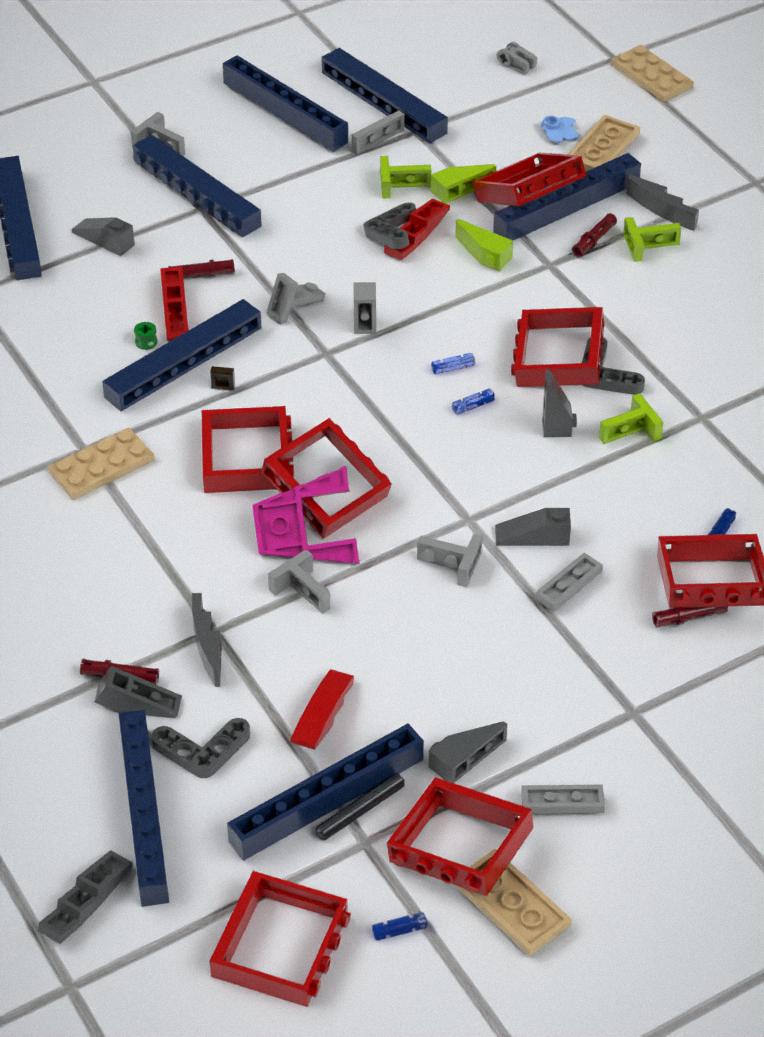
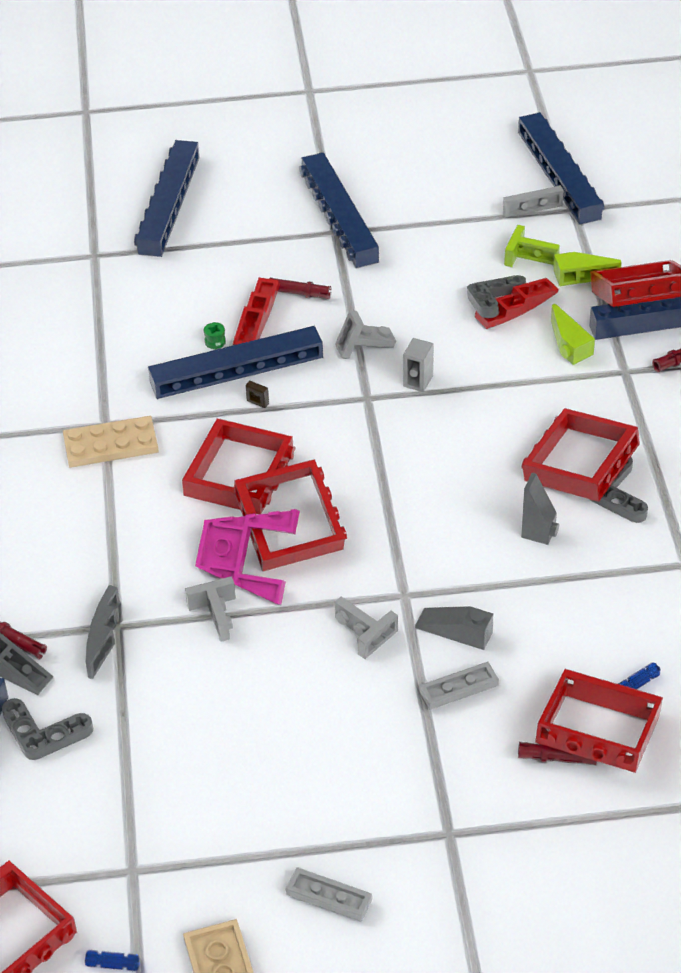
camera: 25 degrees right, 0 degrees up
dark grey slope [72,217,135,256] -> none
light grey bracket [131,112,185,156] -> none
dark blue brick [222,55,348,152] -> none
dark blue brick [227,723,424,861] -> none
red slope [290,669,354,750] -> none
black axle [316,773,405,841] -> none
red window [387,777,534,896] -> none
dark grey slope [428,721,508,783] -> none
clear blue axle [431,353,475,374] -> none
clear blue axle [452,388,495,415] -> none
lime bracket [599,393,664,444] -> none

